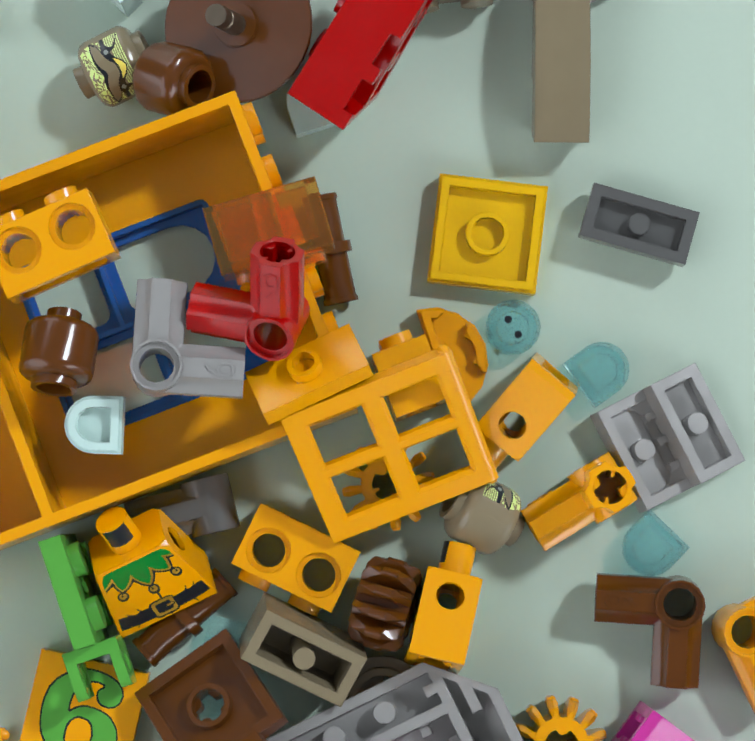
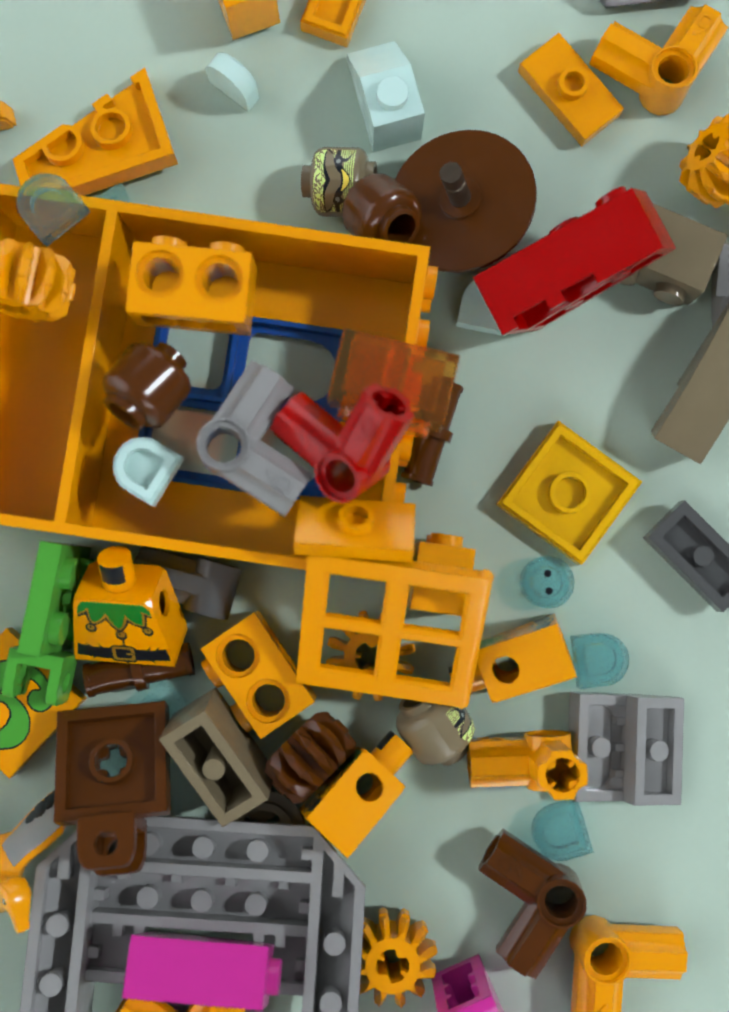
camera: 25 degrees right, 0 degrees up
light orange tile [416,307,488,401] -> none

